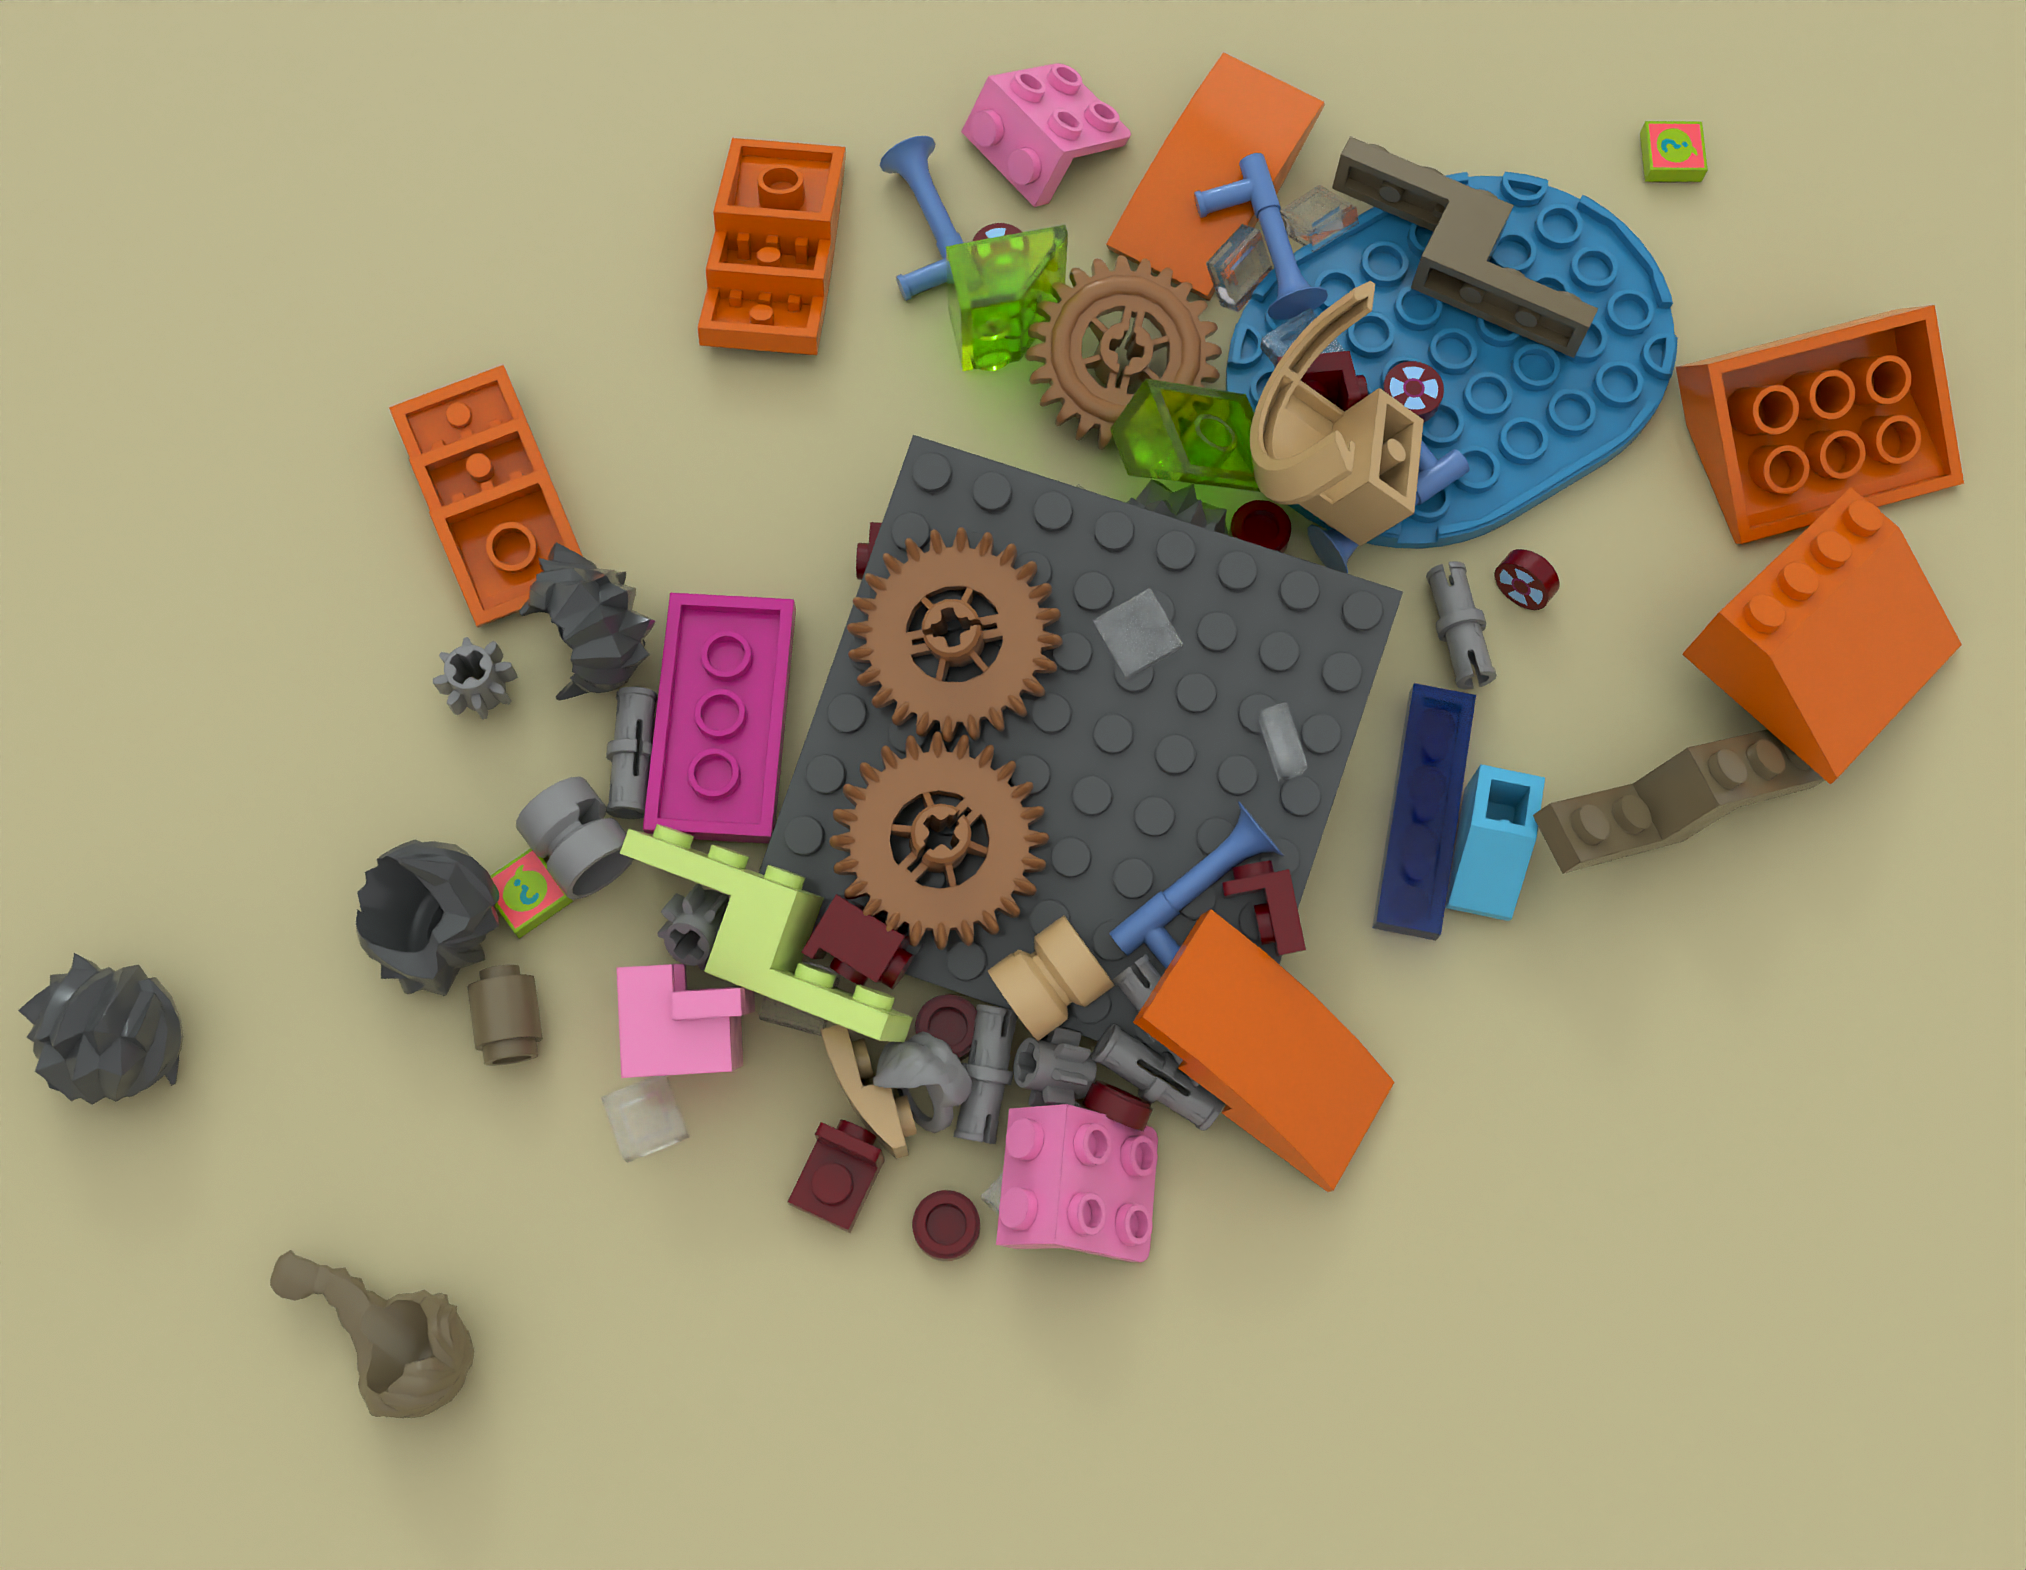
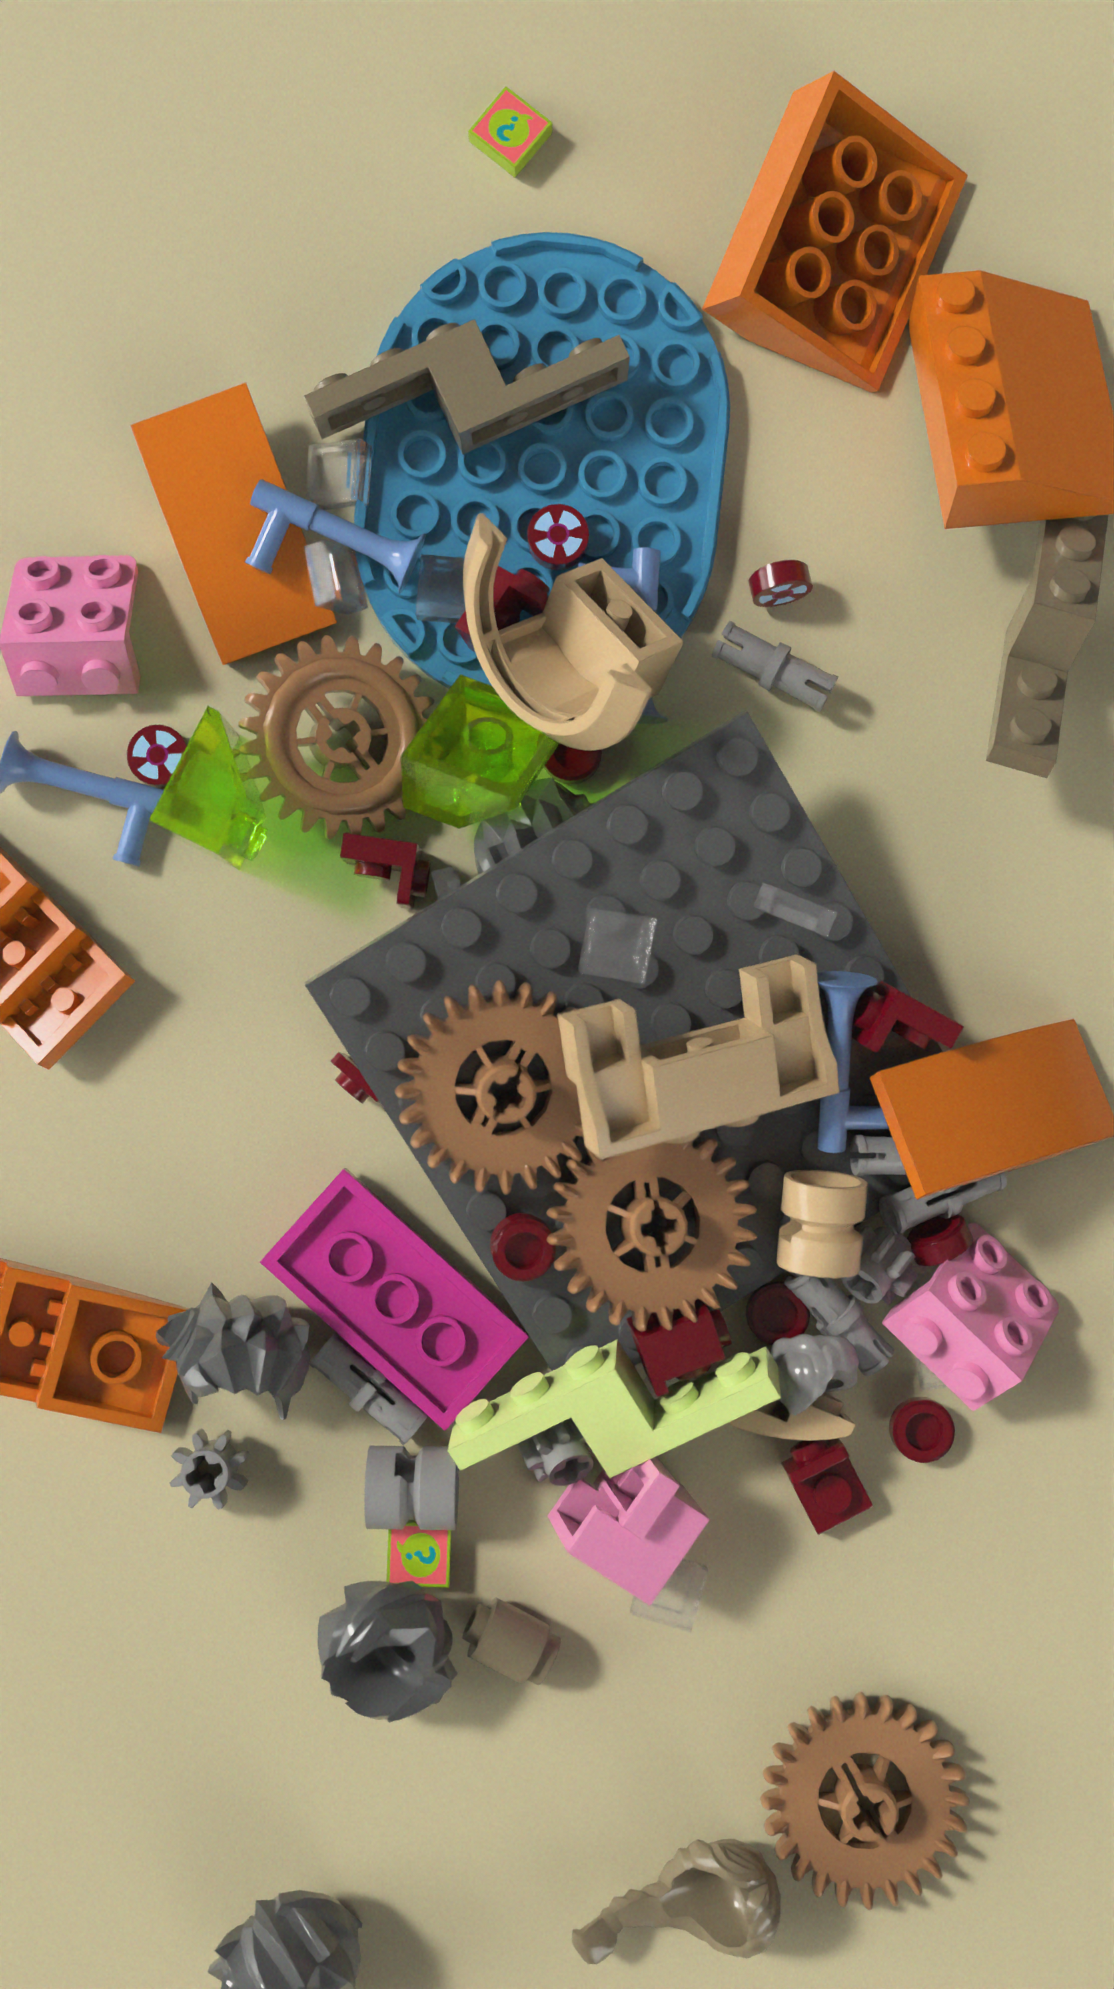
camera: 50 degrees left, 15 degrees up
clear blue plate [1372,683,1476,941] -> none
medium azure slope [1446,764,1545,921] -> none
none -> dark red bracket [340,833,431,910]
none -> dark red tile [490,1213,556,1281]
none -> tan bracket [558,954,840,1159]
none -> medium nougat gear [760,1692,970,1911]

